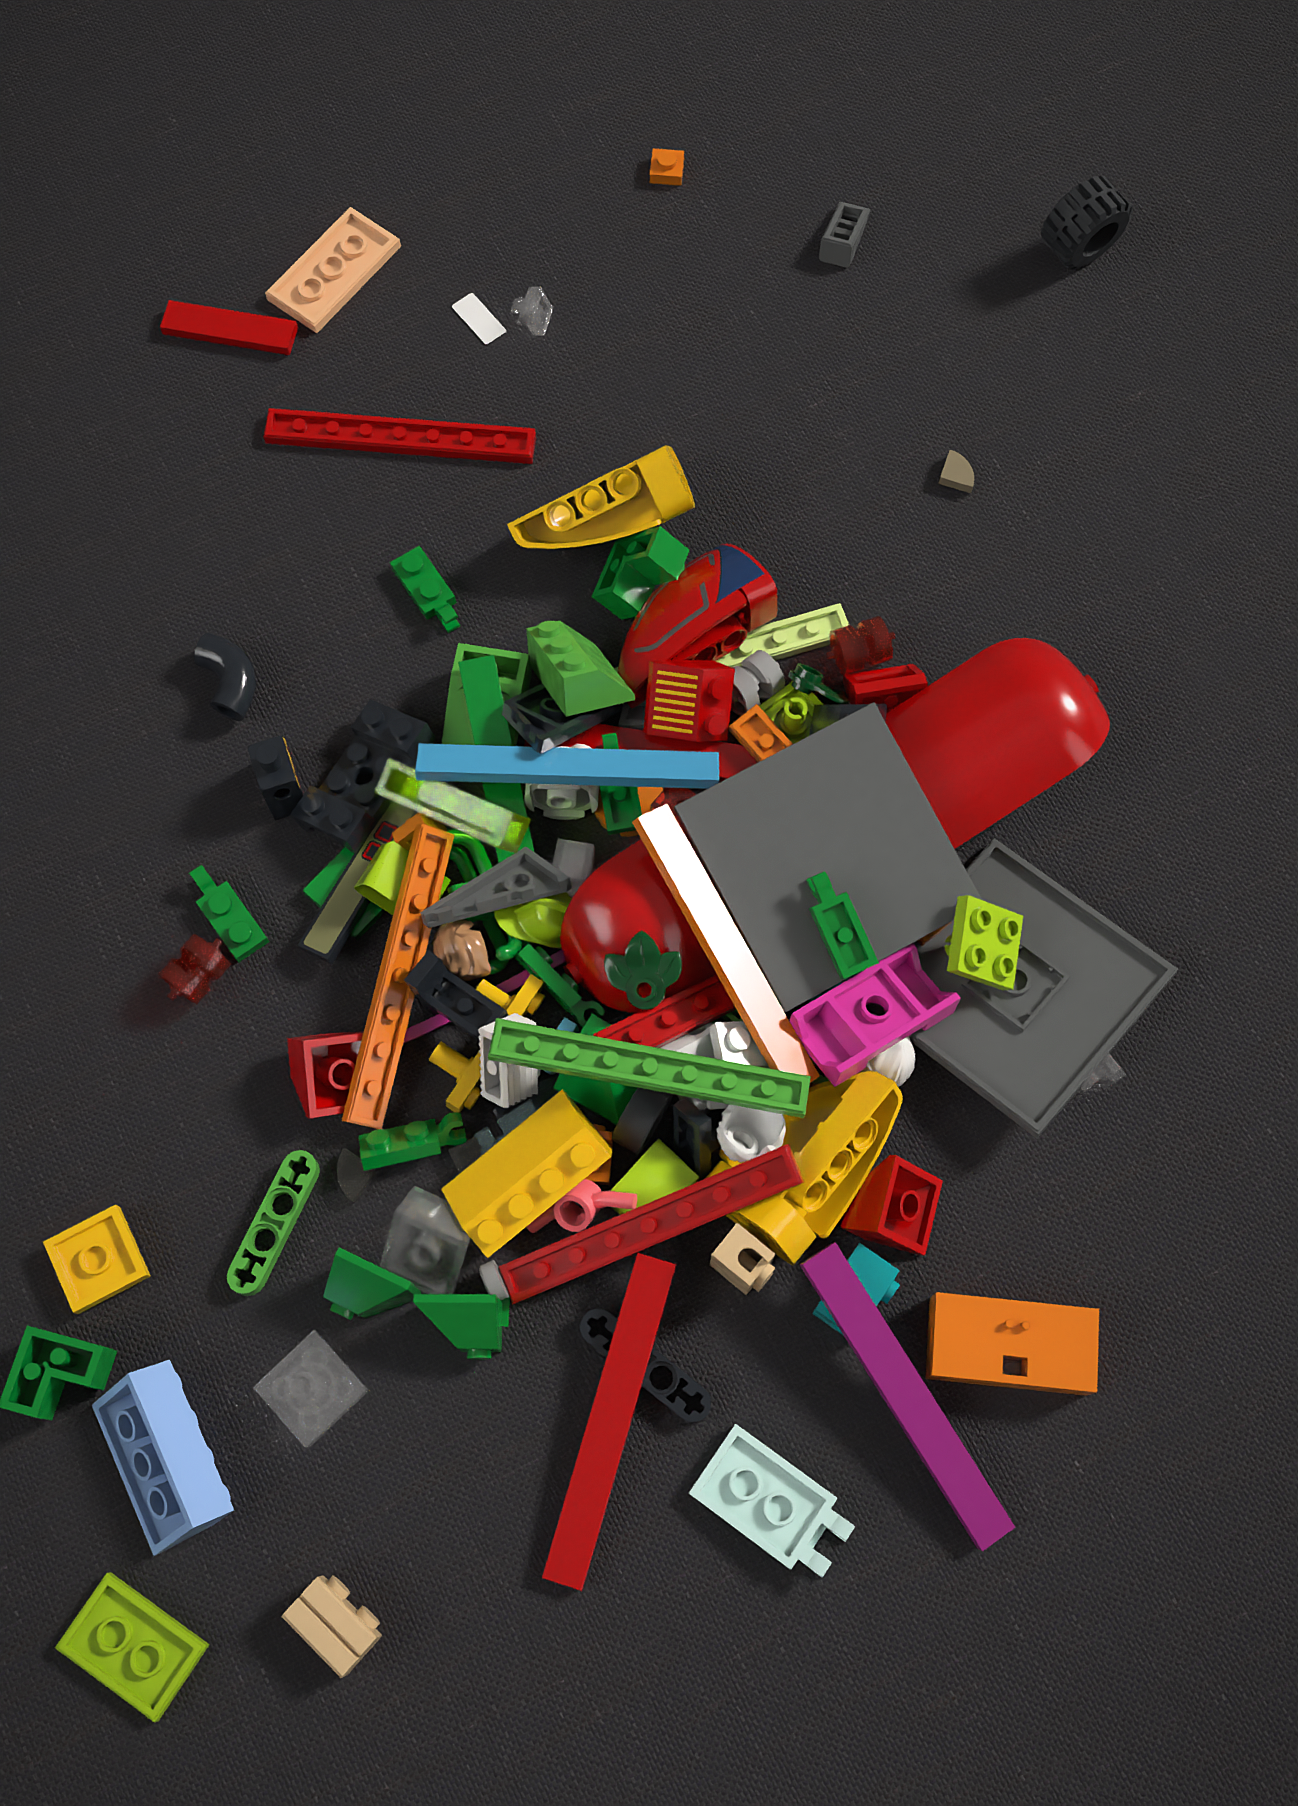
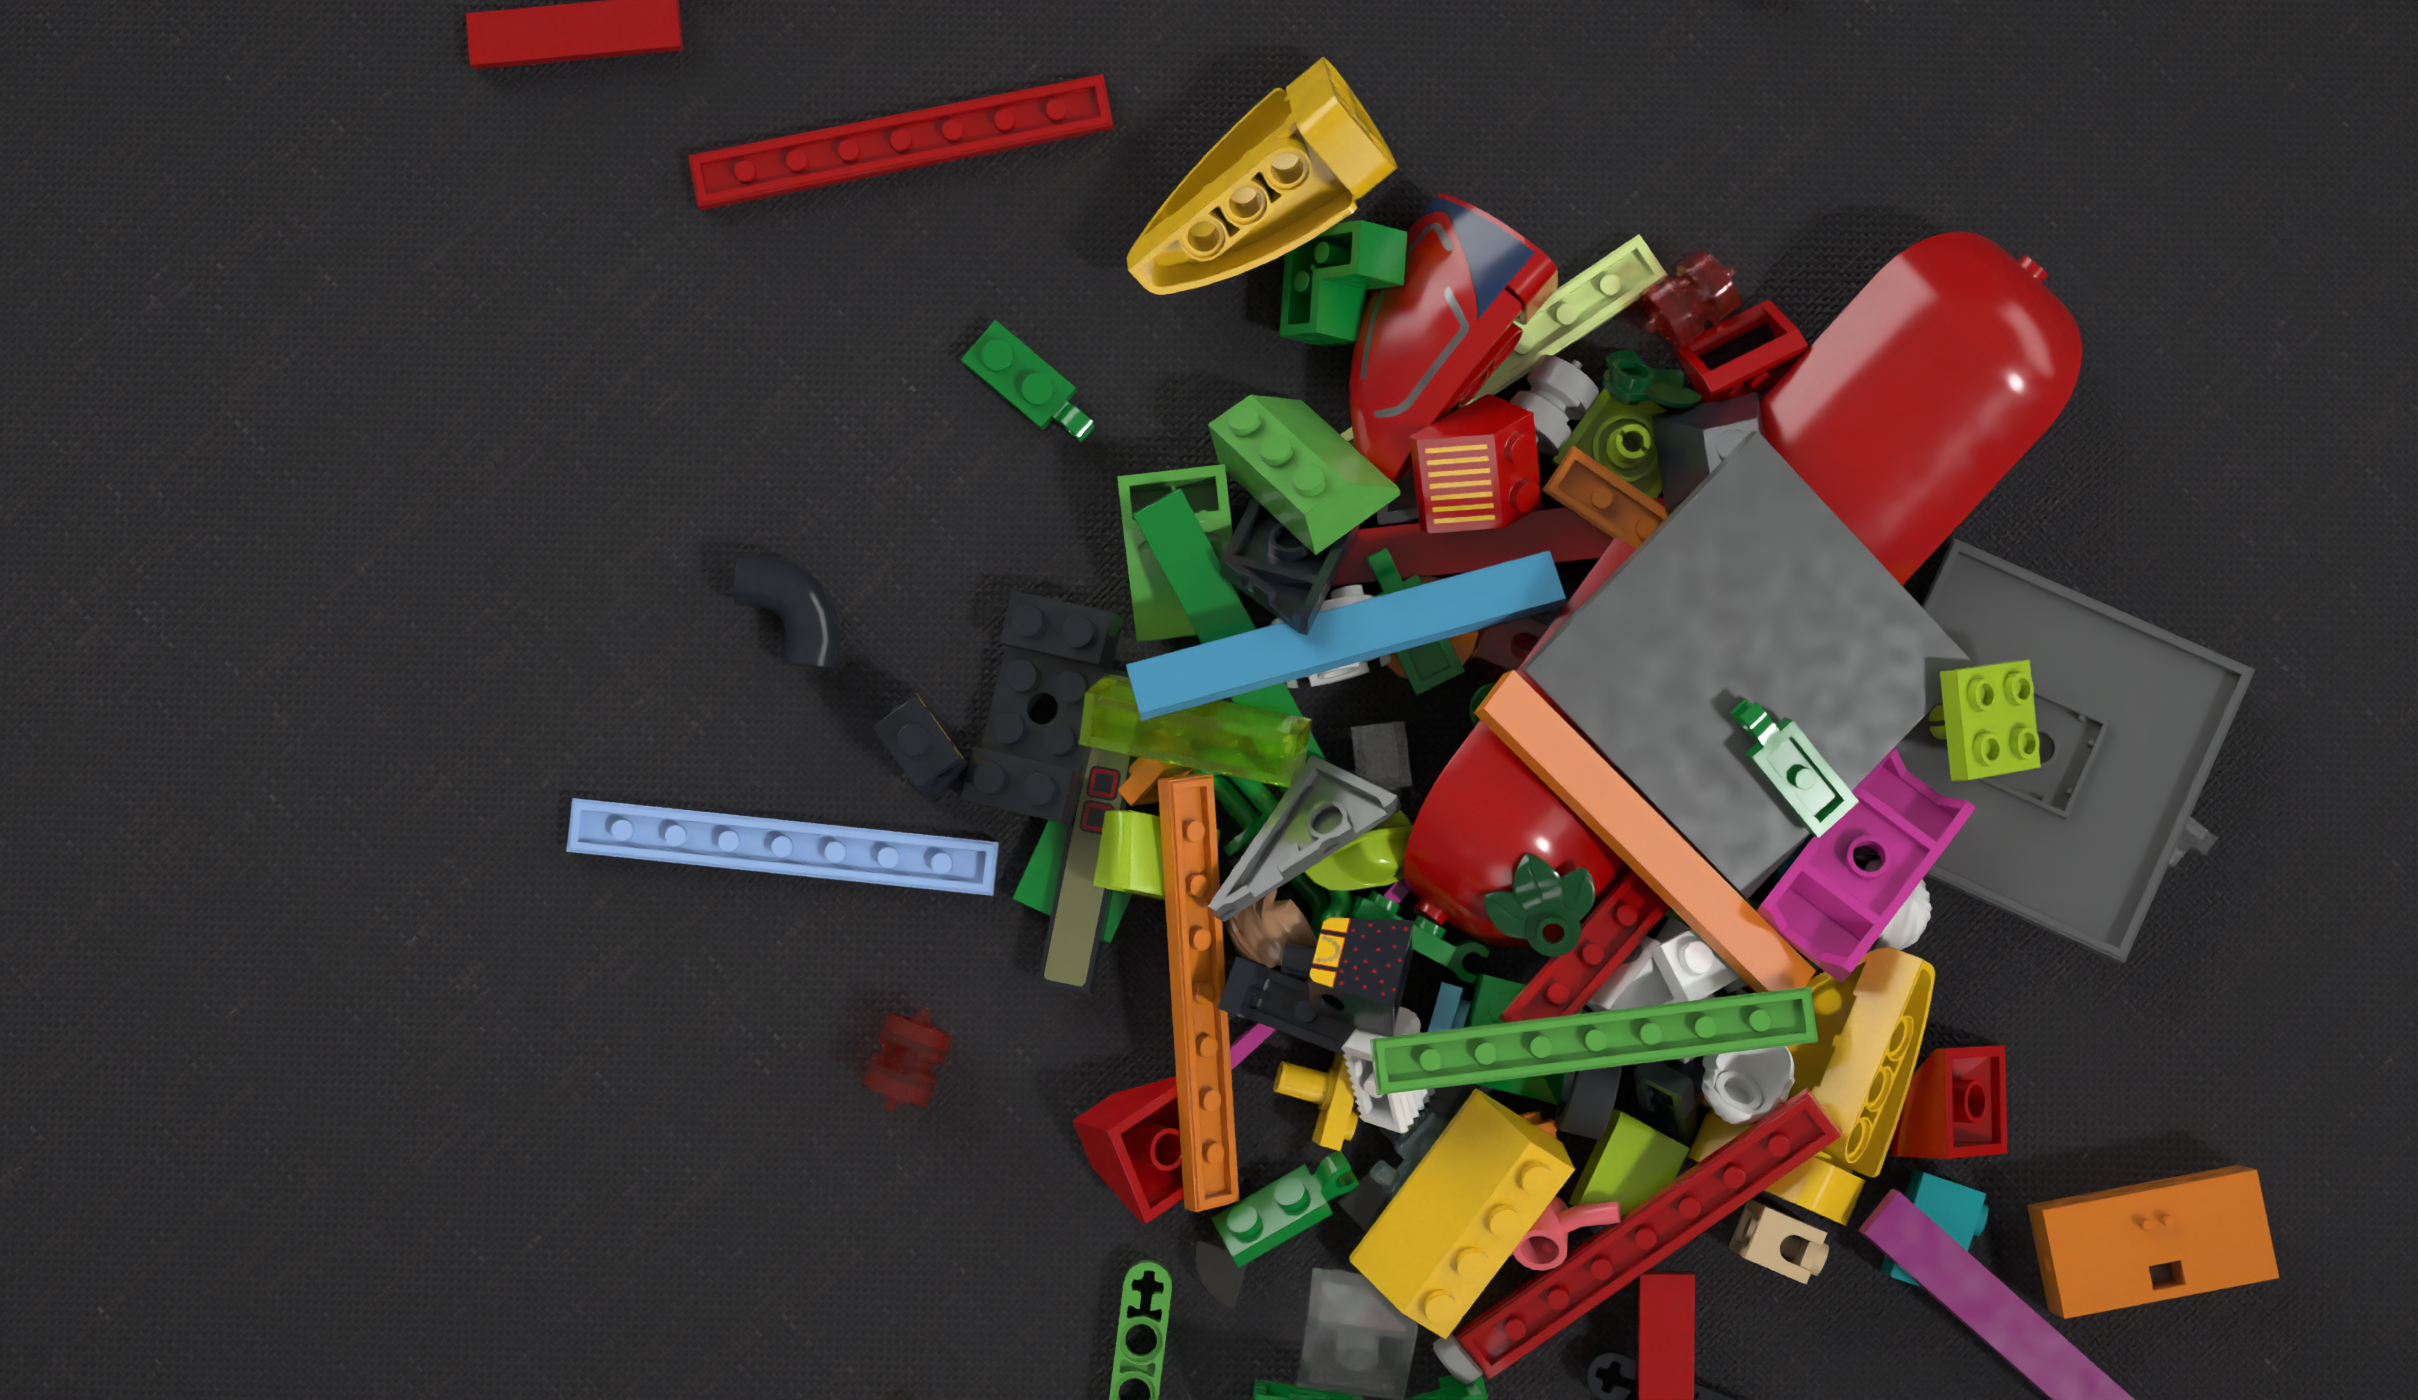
camera: 15 degrees left, 15 degrees up
green plate [189,865,270,963] -> none
none -> light blue tile [566,798,999,896]
none -> black torso [1281,918,1414,1037]

